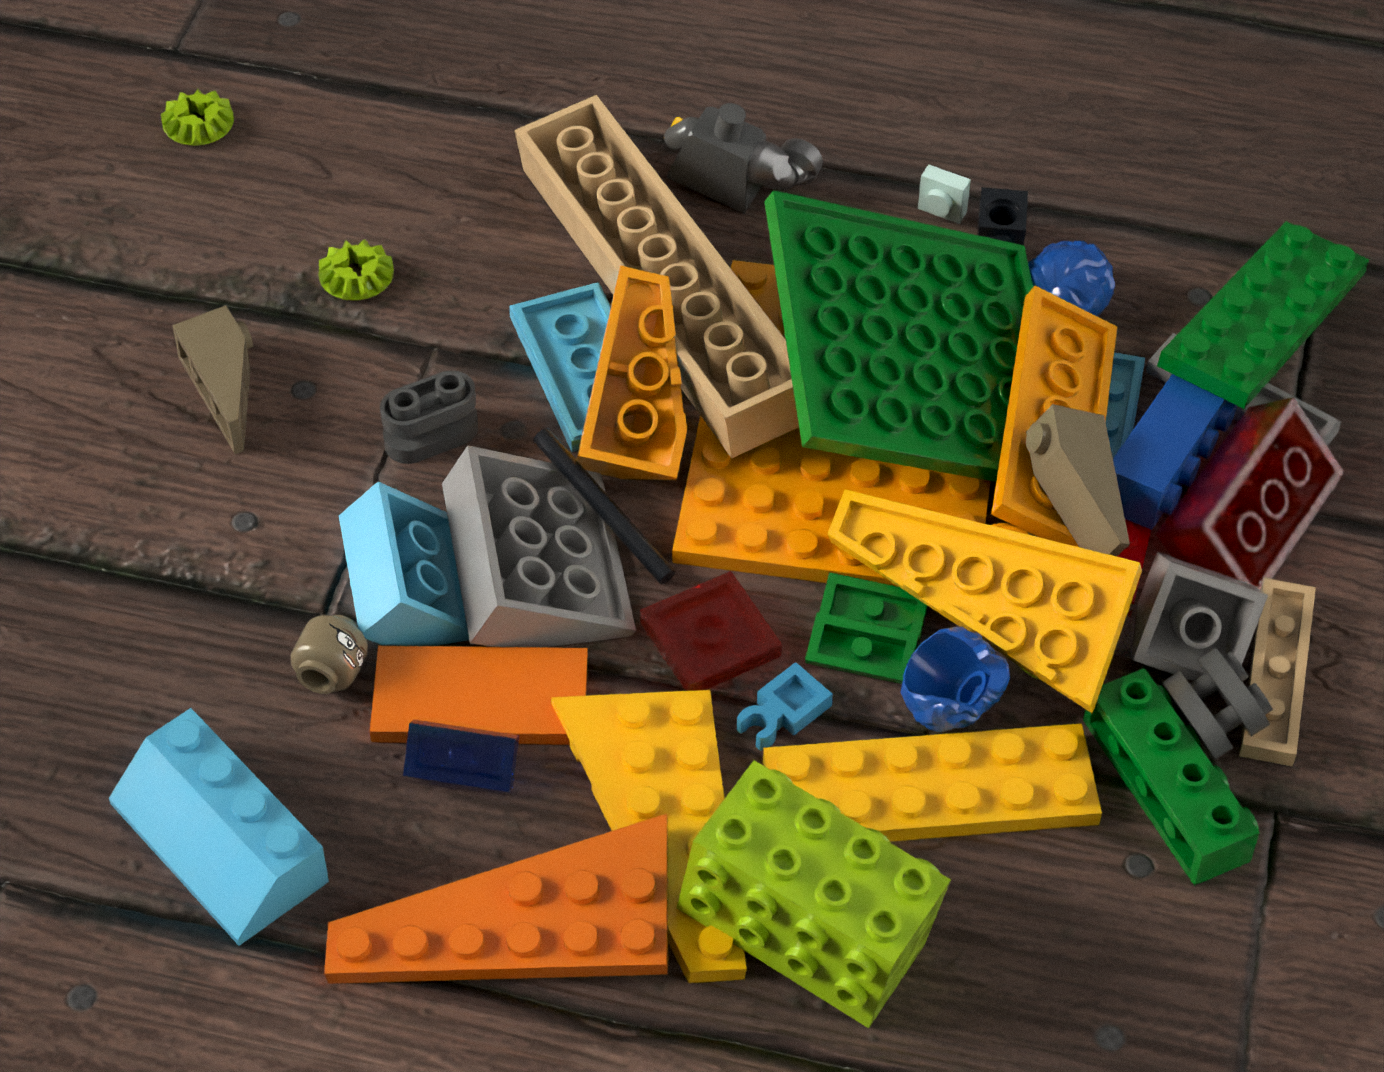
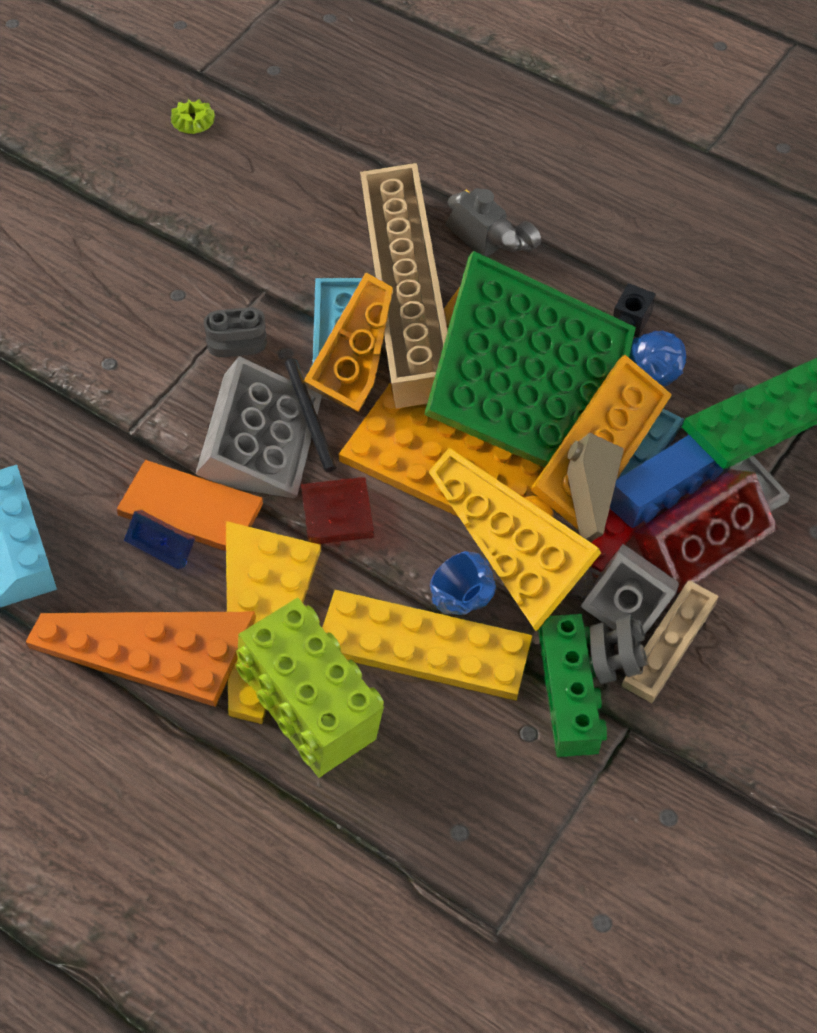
camera: 20 degrees right, 5 degrees up
dark tan slope [172,305,253,454] -> none
dark tan head [291,615,368,694] -> none
lime gear [319,239,394,301] -> none
medium azure slope [339,482,469,646] -> none
dark azure plate [737,662,833,751] -> none
green slope [805,572,928,684] -> none
light aqua plate [918,164,971,224] -> none

